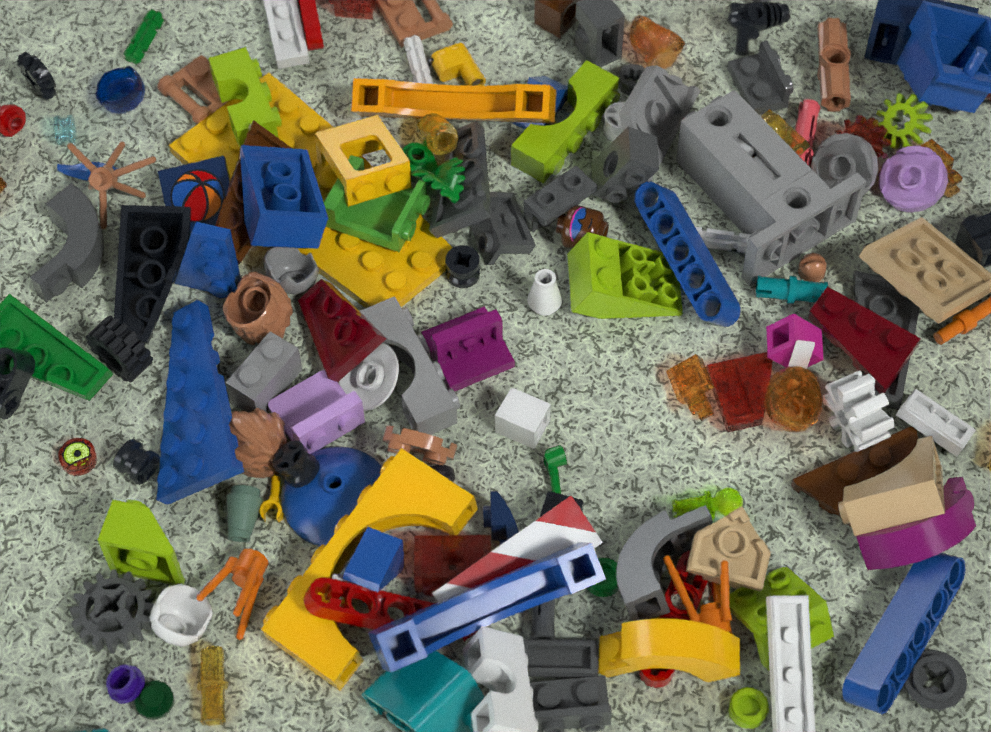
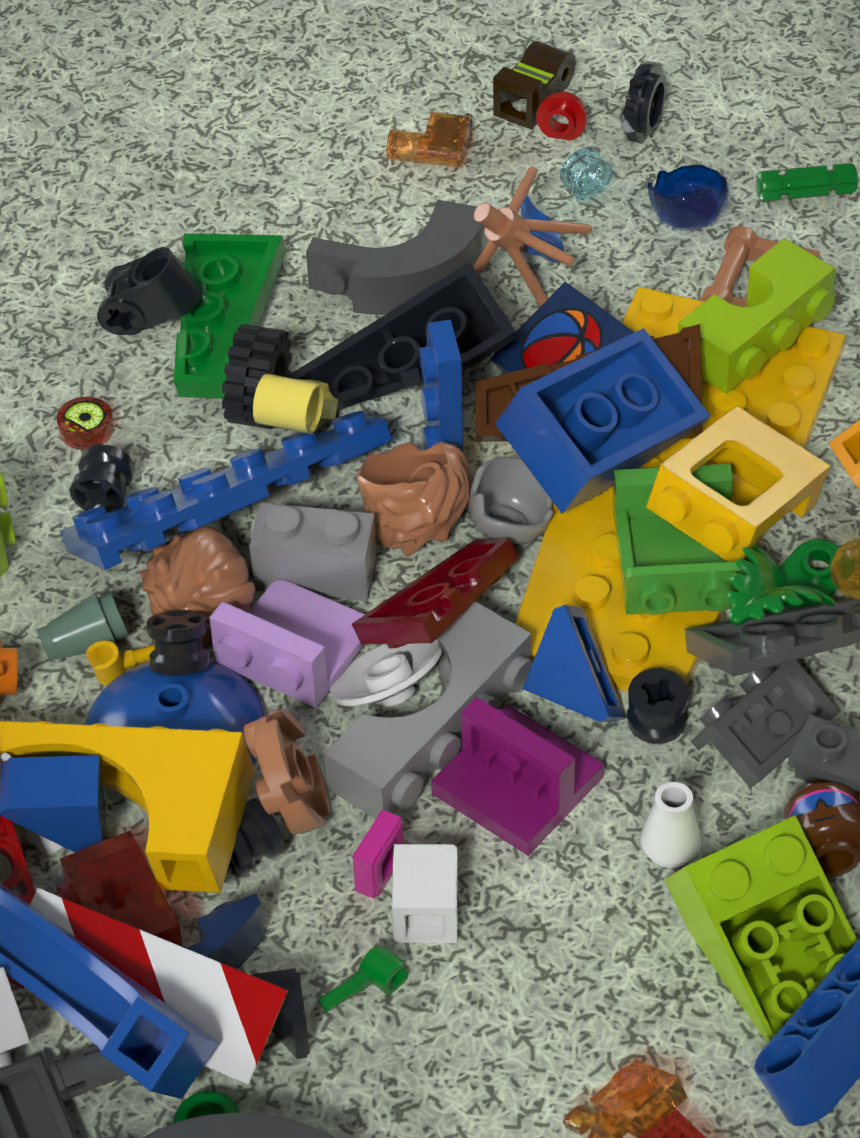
camera: 65 degrees right, 10 degrees down
none -> light yellow piece [253,374,338,434]
none -> dark pink tile [352,810,404,899]
none -> blue slope [523,605,627,722]

